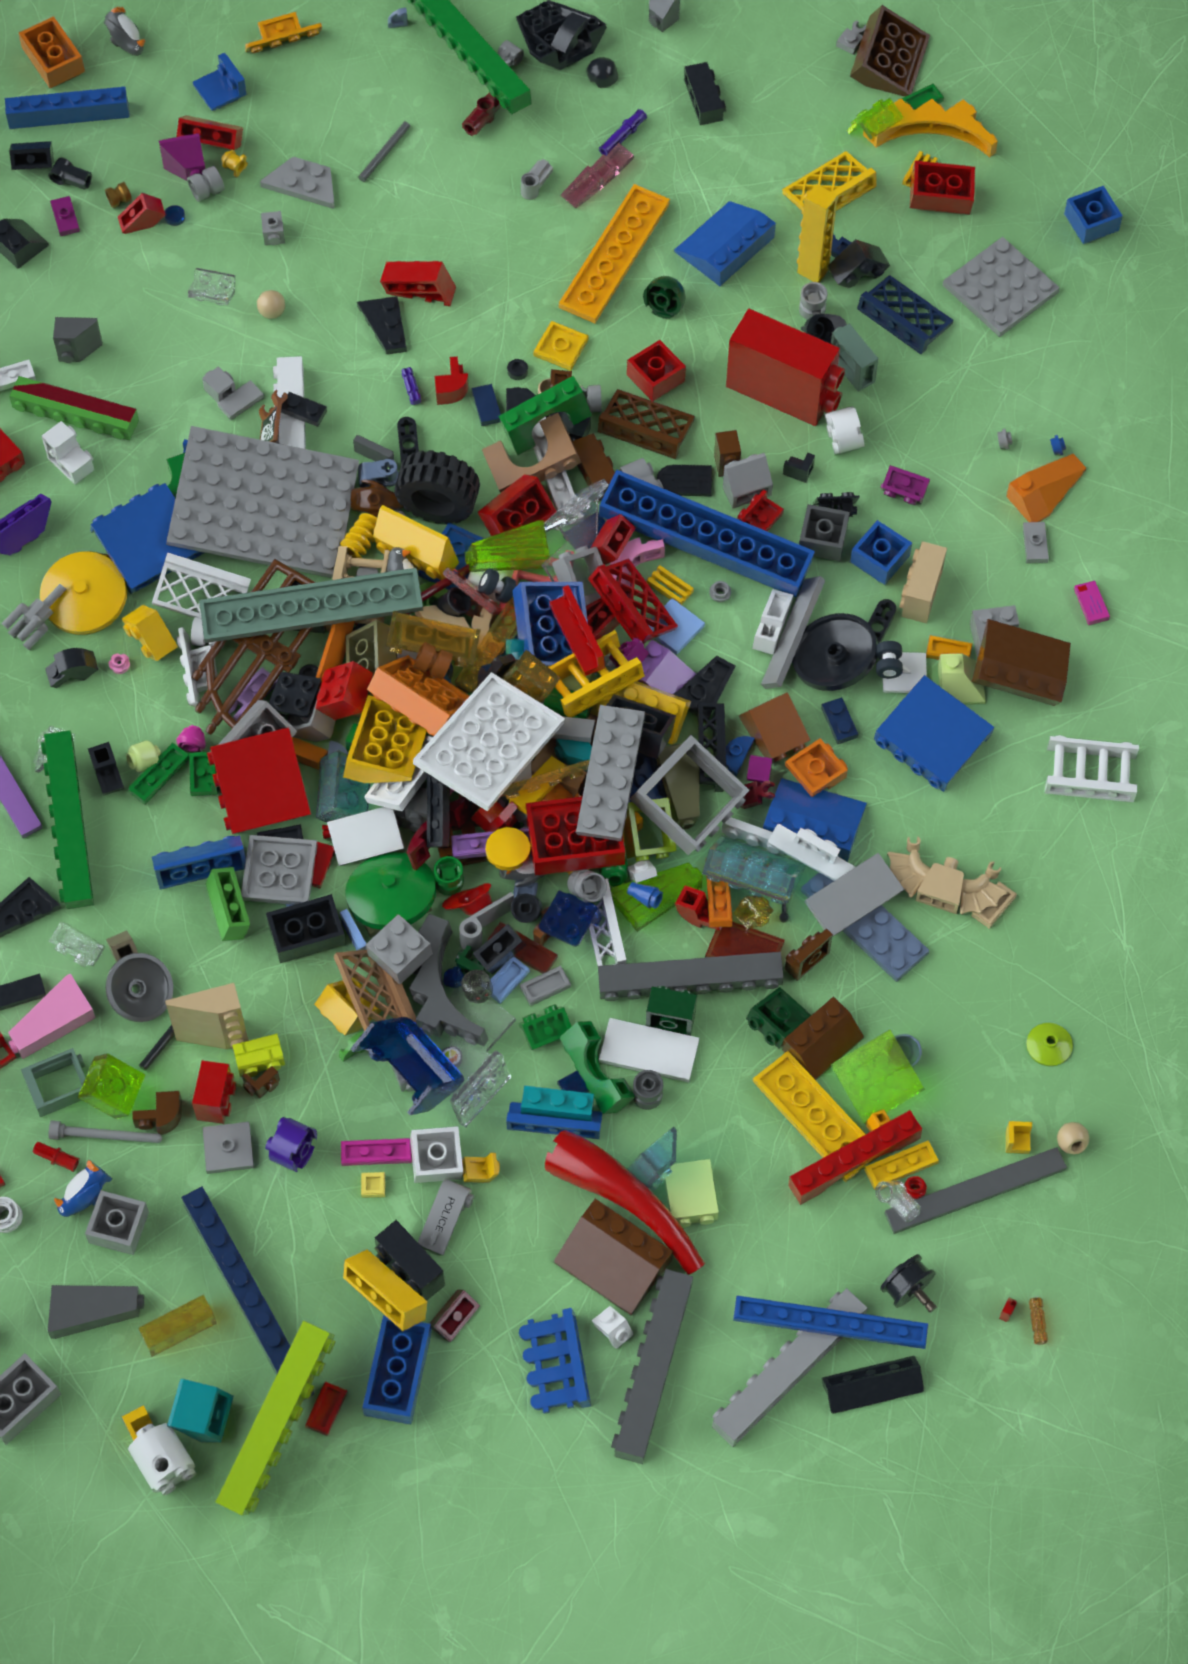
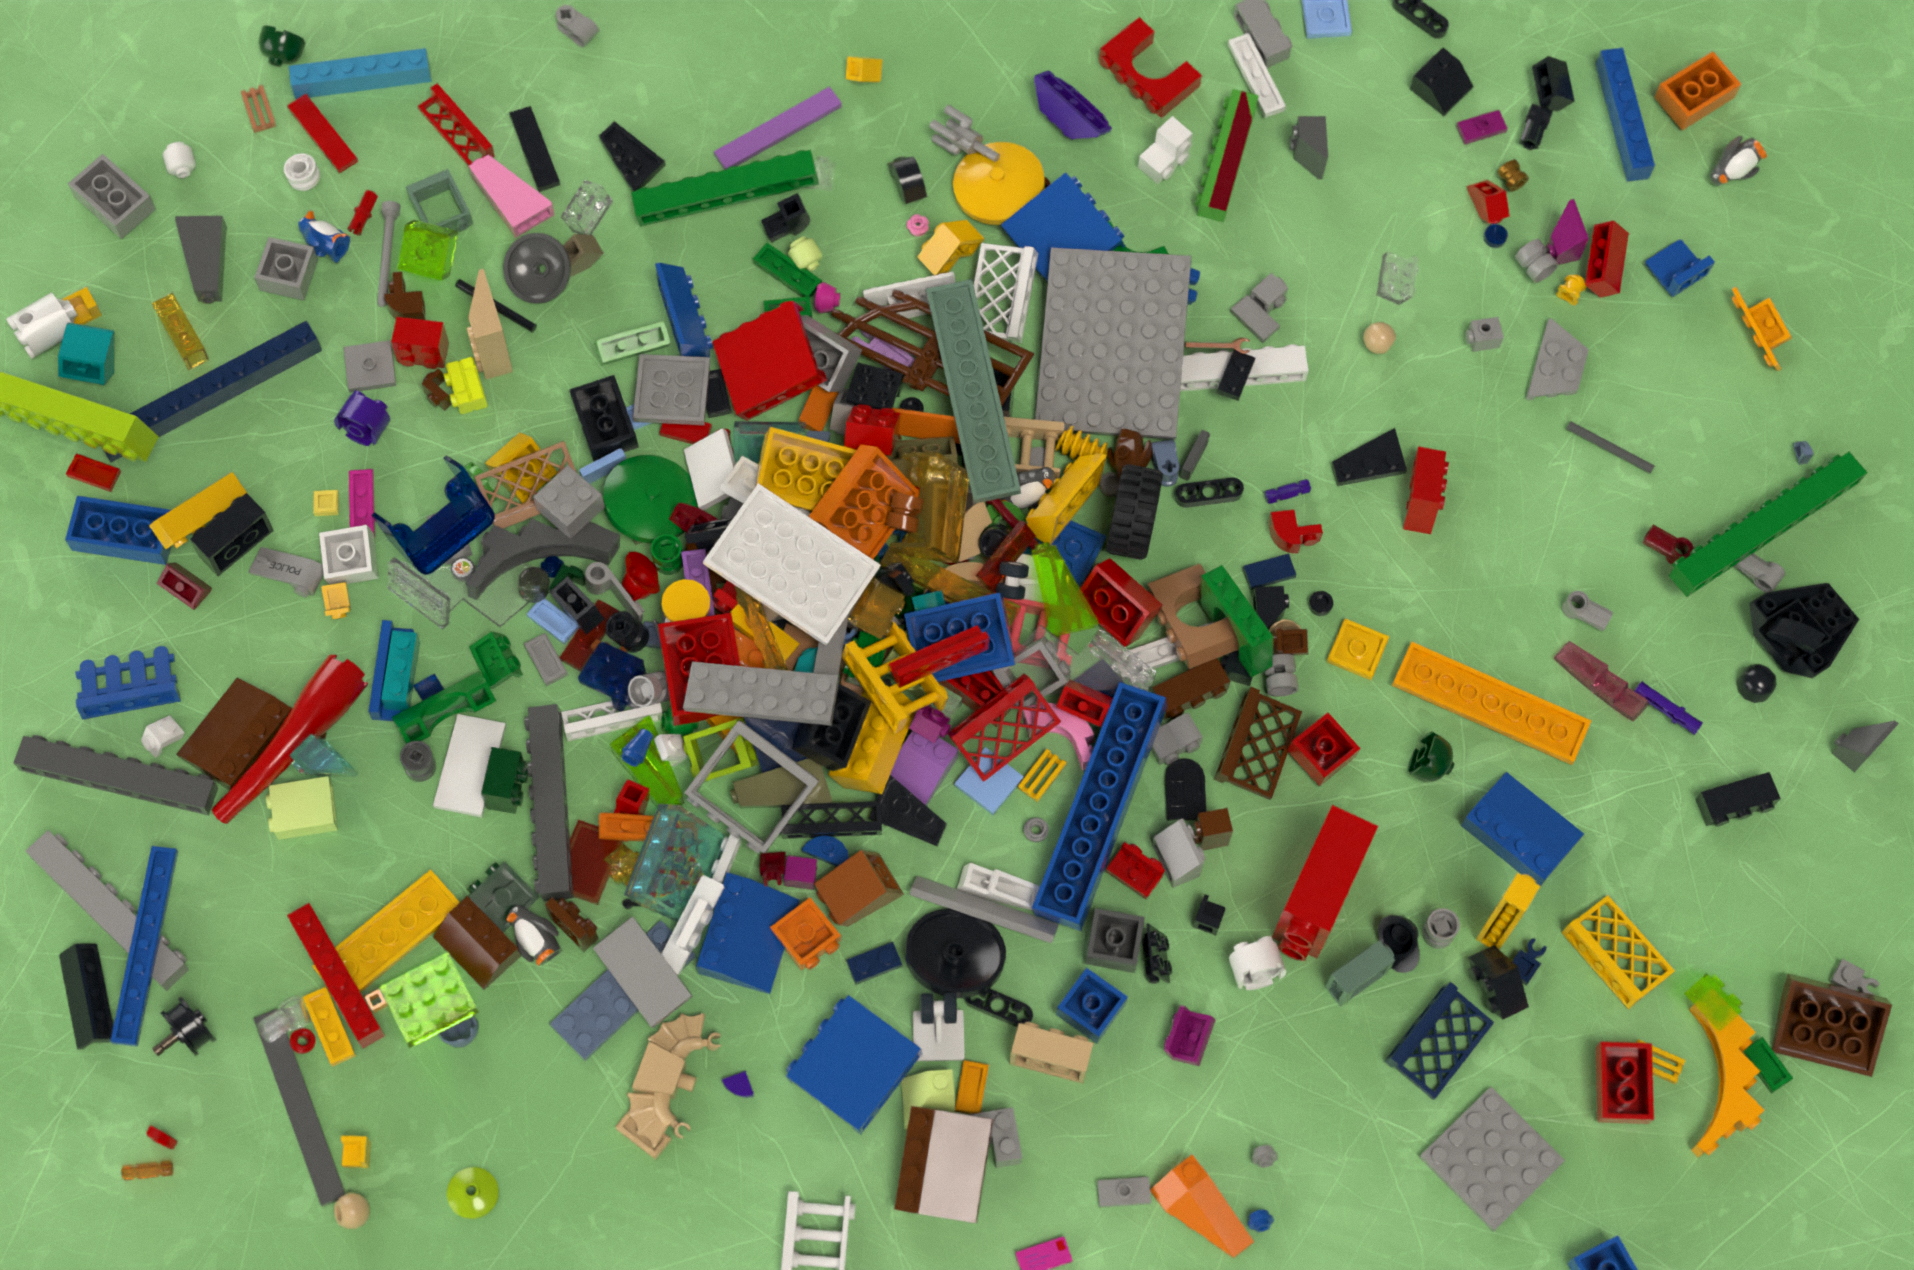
camera: 85 degrees right, 5 degrees up
none -> animal [506,905,563,966]
none -> dark purple tile [722,1071,754,1098]

